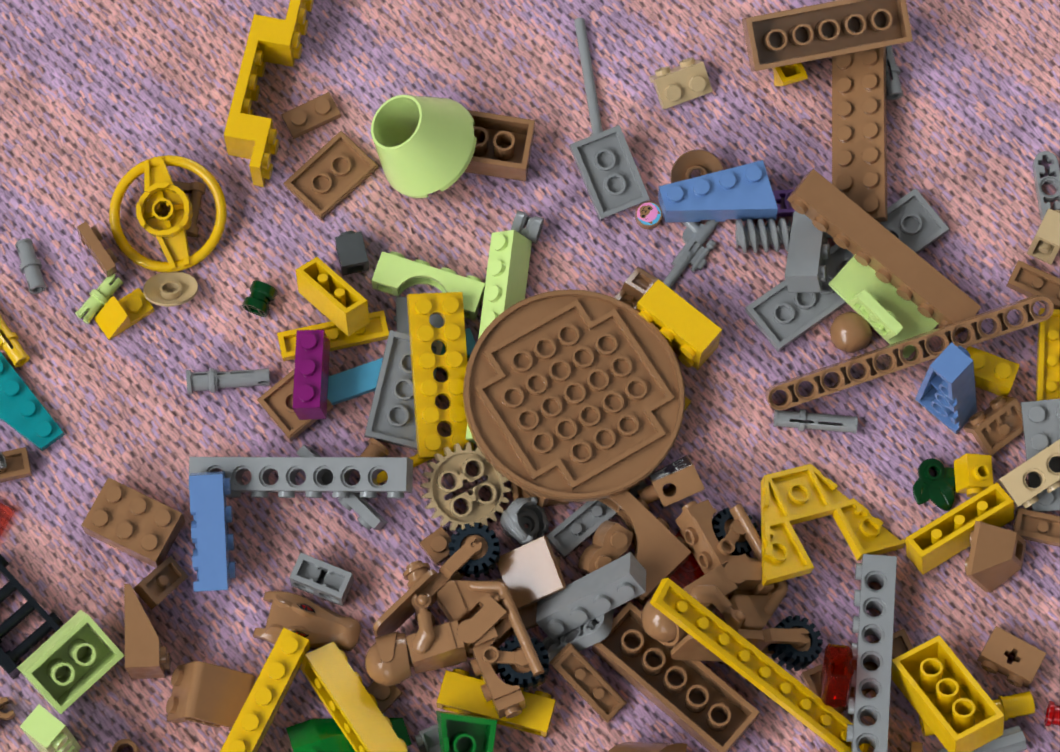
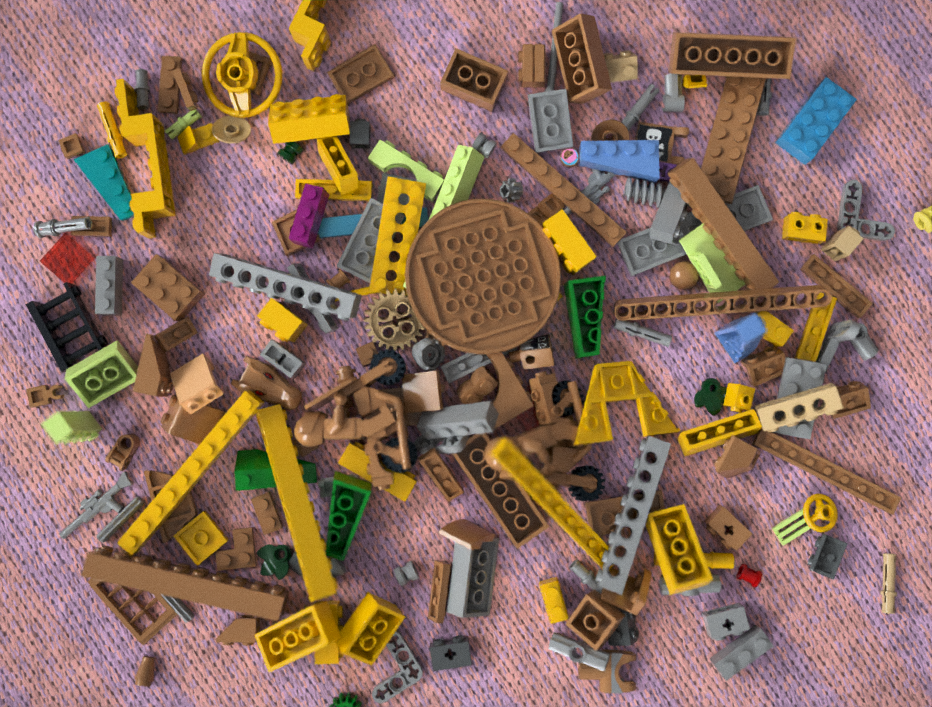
camera: 15 degrees right, 15 degrees up
light grey pin [186,368,270,394] -> none
medium blue wedge [189,471,236,592] -> none
medium nougat plate [281,92,341,139] -> none
yellowish green cone [371,95,477,198] -> none
clear red brick [820,644,854,707] -> none
none -> light grey brick [95,256,123,316]
none -> yellow bracket [114,79,176,239]
none -> medium nougat plate [158,56,182,114]
none -> light nougat panel [170,353,223,414]
none -> yellow brick [257,298,308,343]
none -> yellow brick [268,94,350,144]
none -> light grey gear [500,178,523,203]
none -> medium nougat plate [501,133,627,247]
none -> medium nougat brick [518,44,545,87]
none -> medium nougat brick [552,13,612,104]
none -> green wedge [563,276,606,359]
none -> light grey axle [622,84,659,131]
none -> flag [635,122,689,165]
none -> light grey piece [662,73,685,112]
none -> dark azure brick [775,77,857,165]
none -> yellow brick [782,212,828,244]

